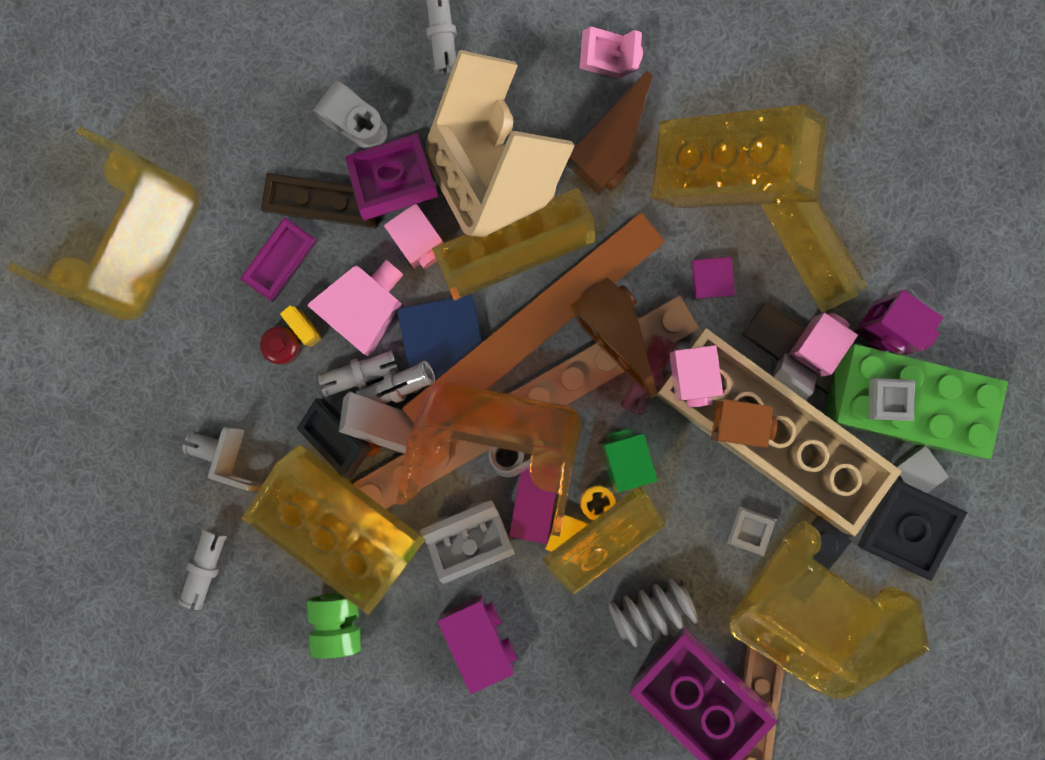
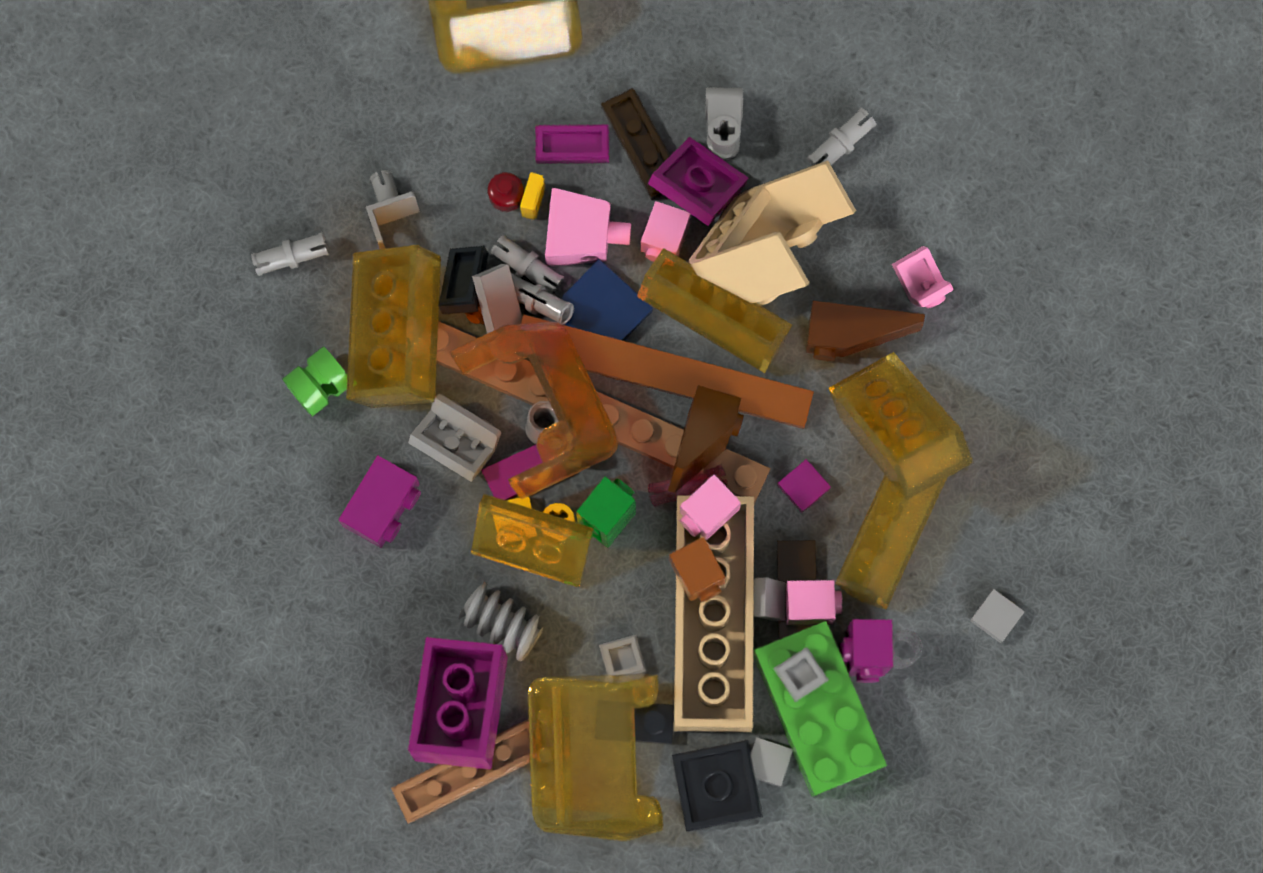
camera: 55 degrees right, 10 degrees down
none -> light grey tile [970,589,1025,644]

